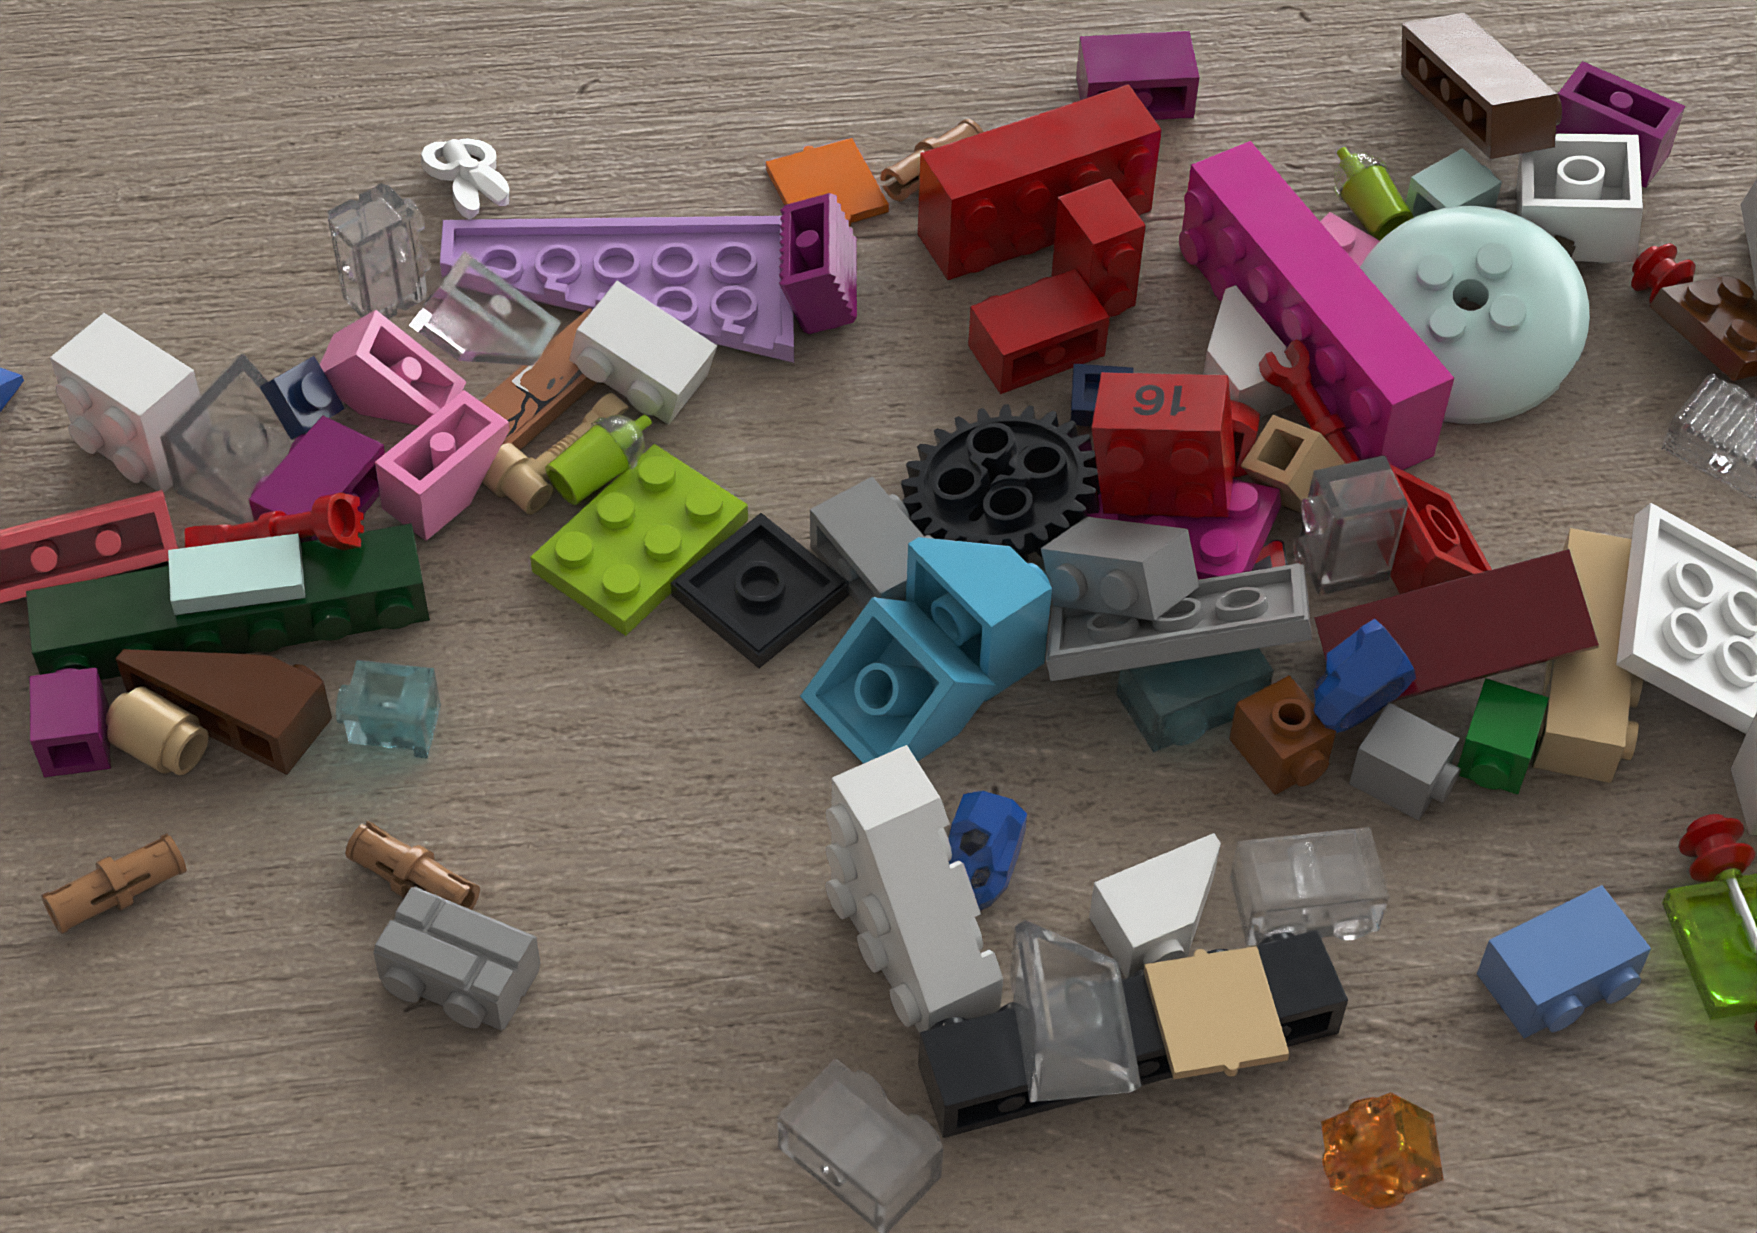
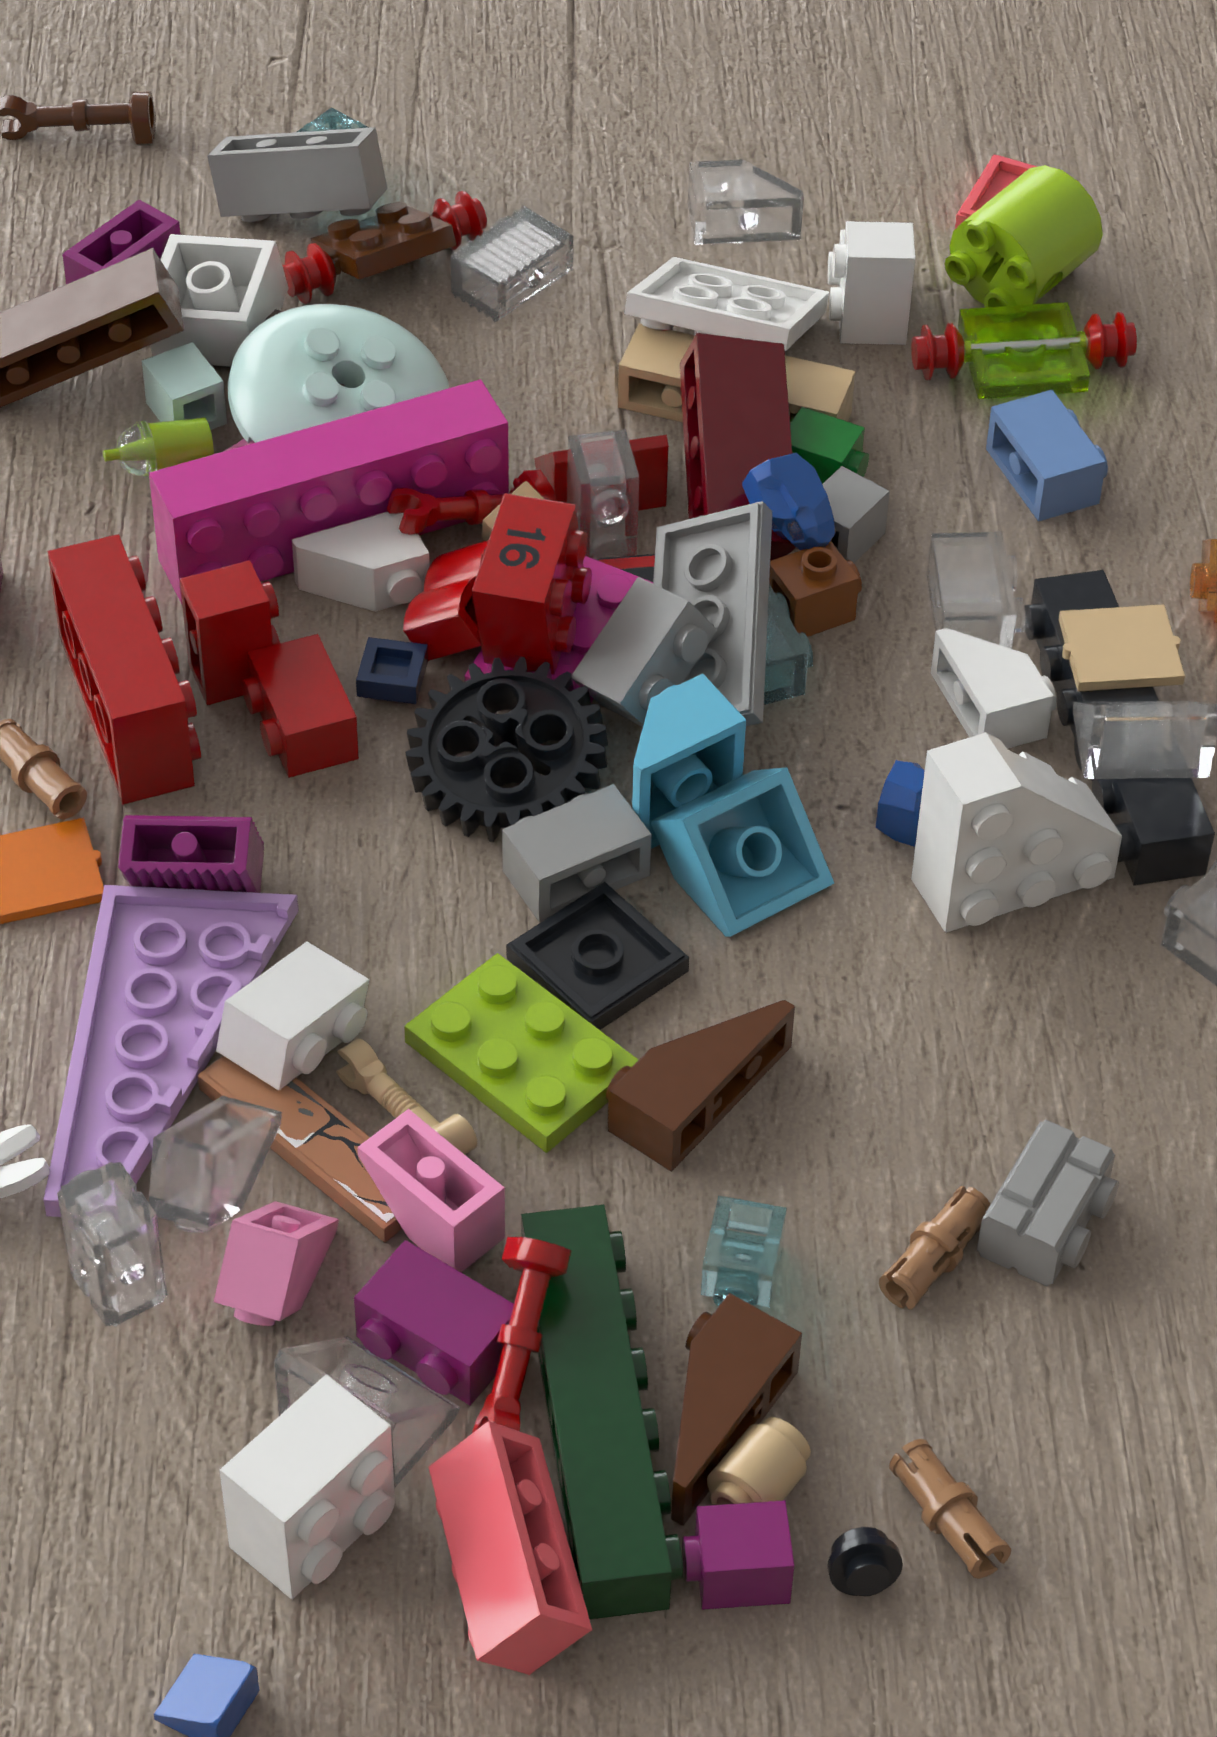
camera: 85 degrees left, 5 degrees down
light aqua tile [168,534,305,615] -> none
dark blue plate [260,356,345,440] -> none
lime piece [545,414,652,505] -> none
none -> reddish brown slope [606,1000,795,1172]
none -> black plate [827,1527,903,1597]

